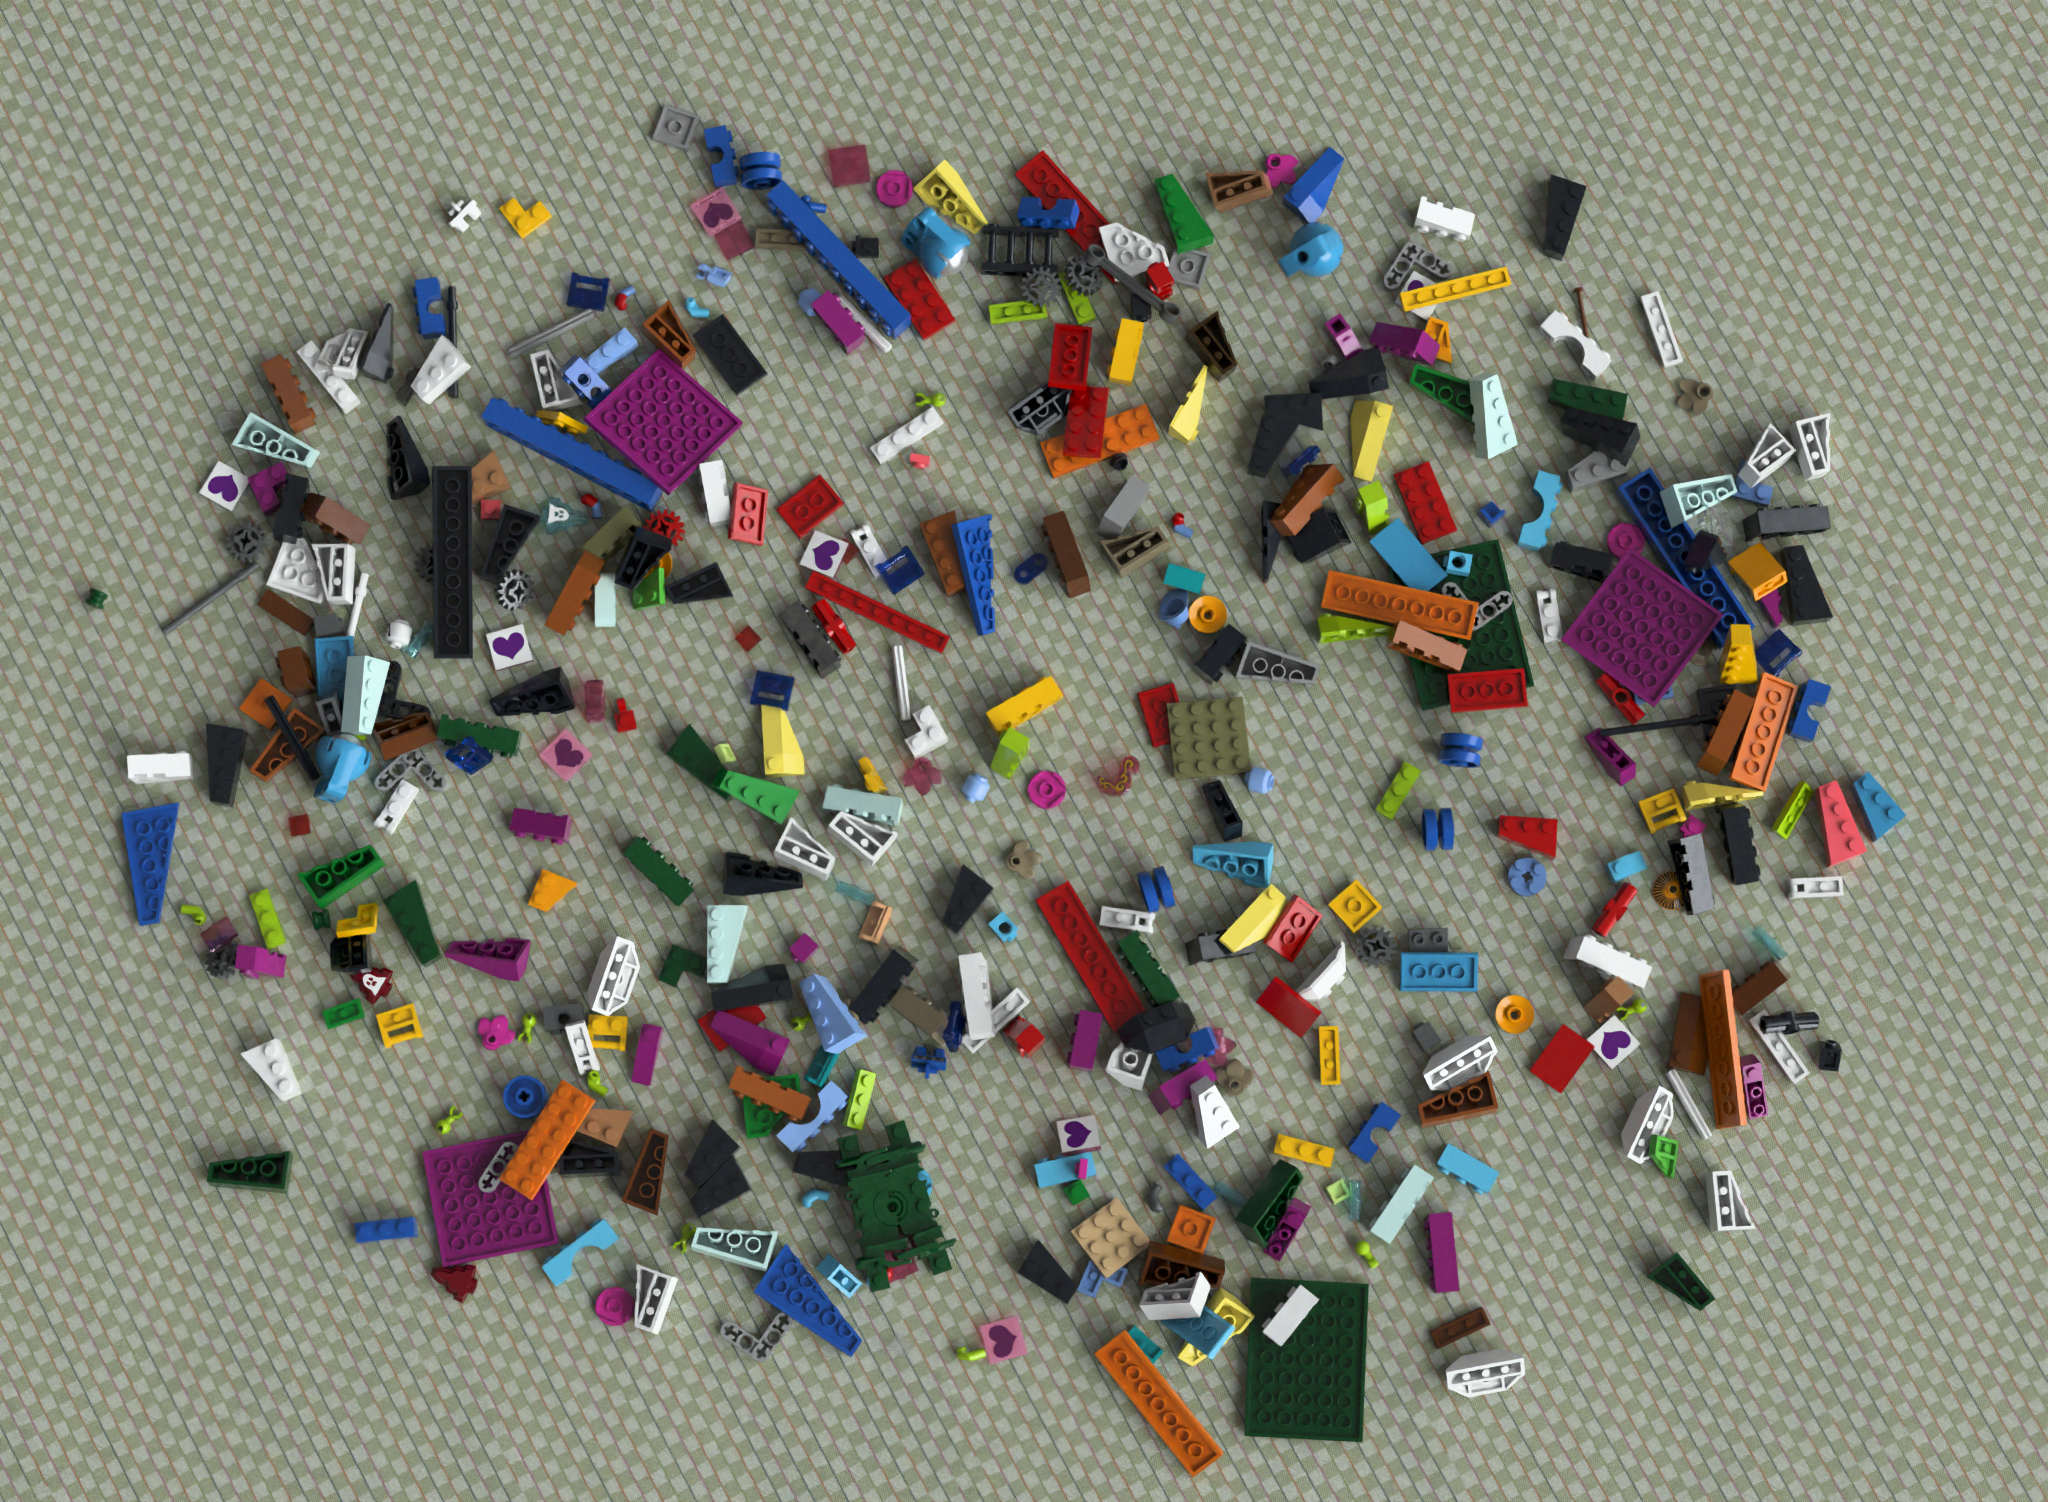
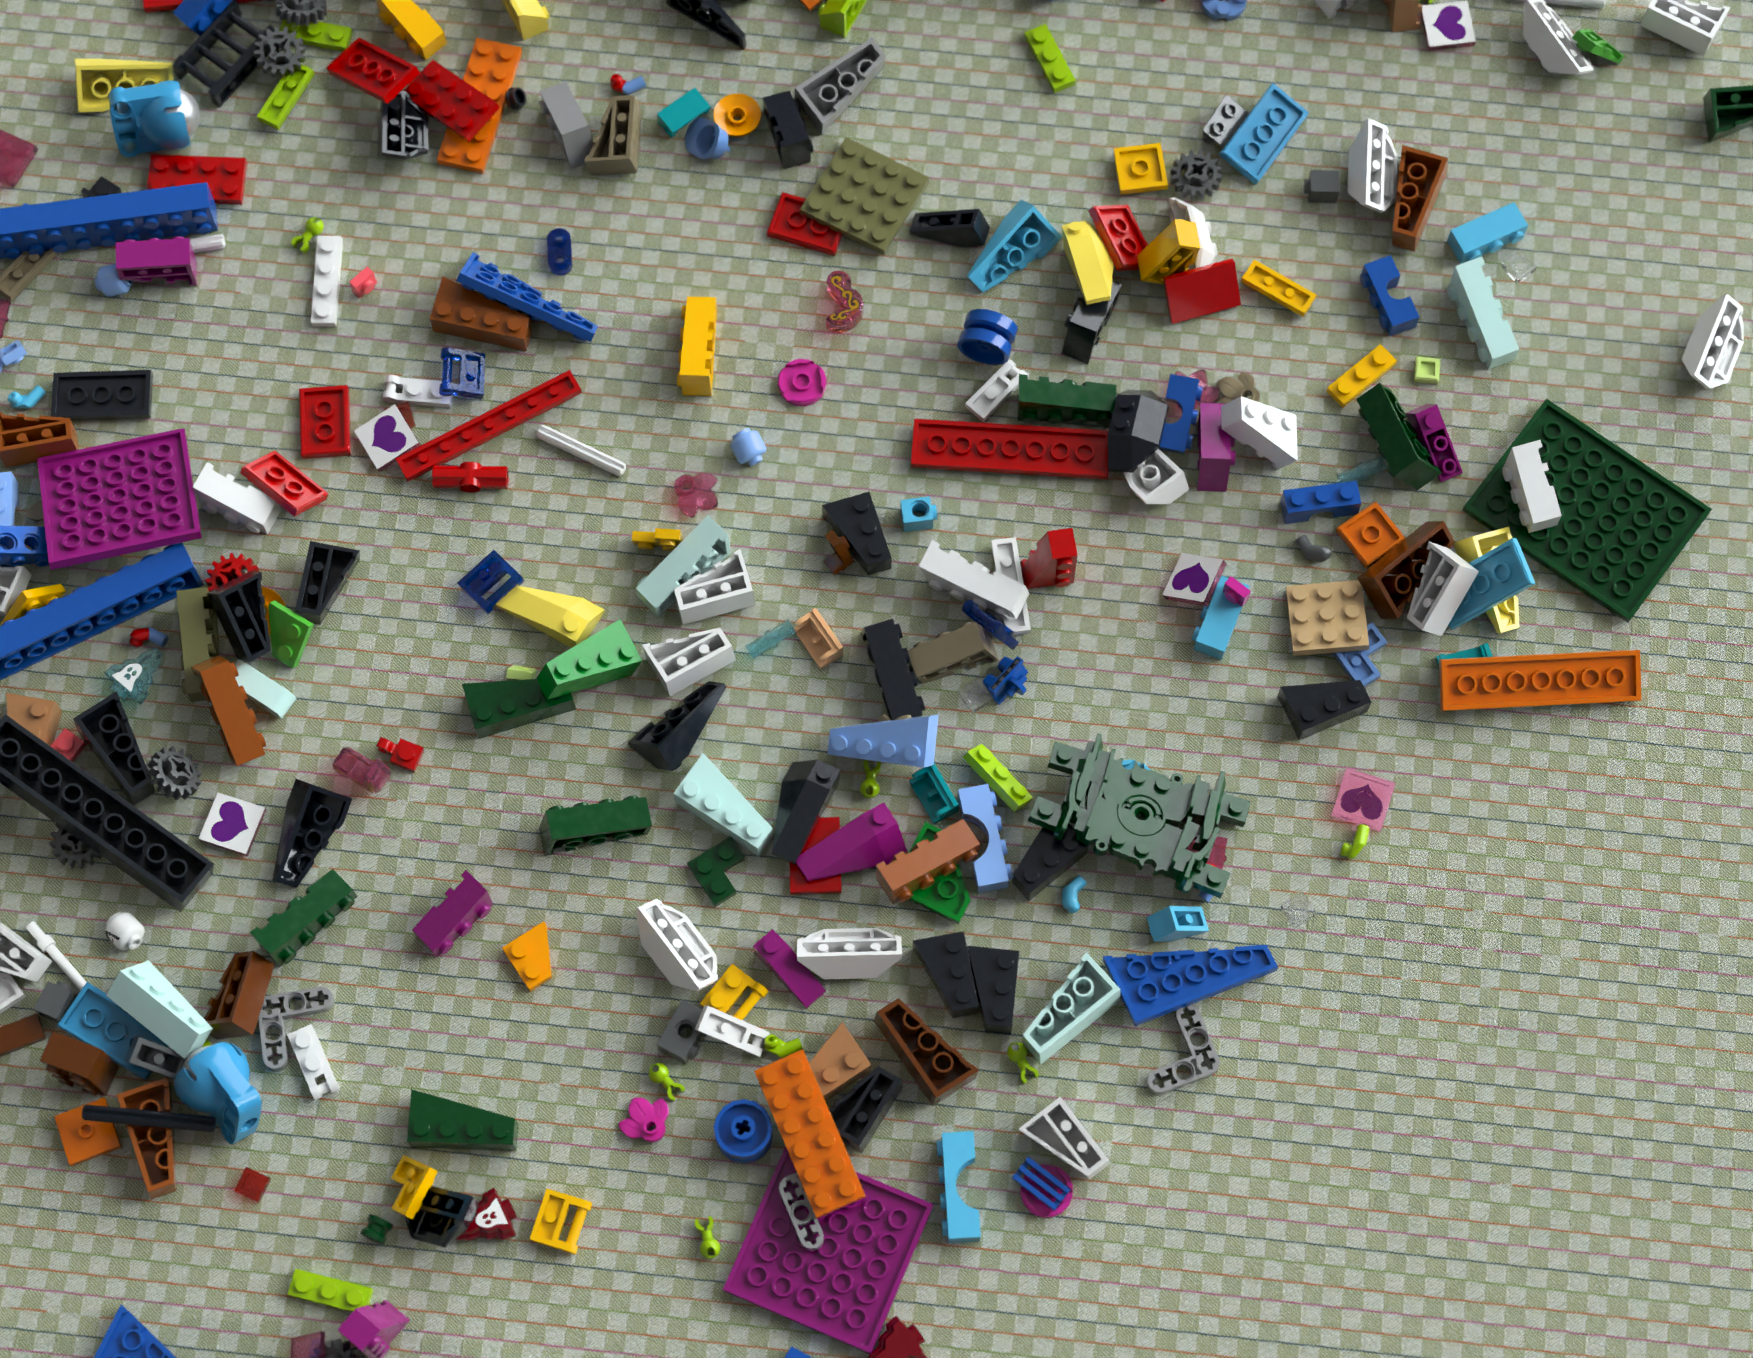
camera: 55 degrees left, 10 degrees down
white wedge [127,751,194,784] -> none
black wedge [206,723,248,808] -> none
green wedge [297,844,386,909] -> none
green plate [322,998,366,1030] -> none
black beam [378,661,431,719] -> none
clear light blue pin [405,620,433,659] -> none
magenta wedge [444,938,531,981] -> none
clear blue plate [445,736,494,775] -> none
clear pink tile [539,728,594,783] -> none
clear red tile [735,625,762,653] -> none
black wedge [779,601,842,679] -> none
magenta brick [789,933,819,965] -> none
dark pink tile [876,170,913,208] -> none
white brick [905,705,948,760] -> none
lime wedge [990,727,1030,780] -> none
dark tan plate [1005,841,1043,879] -> none
reddish brown wedge [1041,511,1091,598] -> none
green plate [1063,1179,1090,1206] -> none
magenta wedge [1066,1010,1103,1073] -> none
light blue head [1244,767,1274,794] -> none
clear light blue pin [1347,1180,1363,1221] -> none
lime arm [1355,1241,1379,1269] -> none
blue wheel [1422,808,1454,851] -> none
magenta brick [1424,1212,1460,1293] -> none
reddish brown tile [1429,1307,1491,1349] -> none
light orange dish [1495,995,1534,1034] -> none
red tile [1529,1024,1595,1094] -> none
none -> white wedge [797,928,902,979]
none -> reddish brown bracket [823,530,855,575]
none -> blue tile [1012,1157,1070,1211]
none -> yellow wedge [1137,219,1200,284]

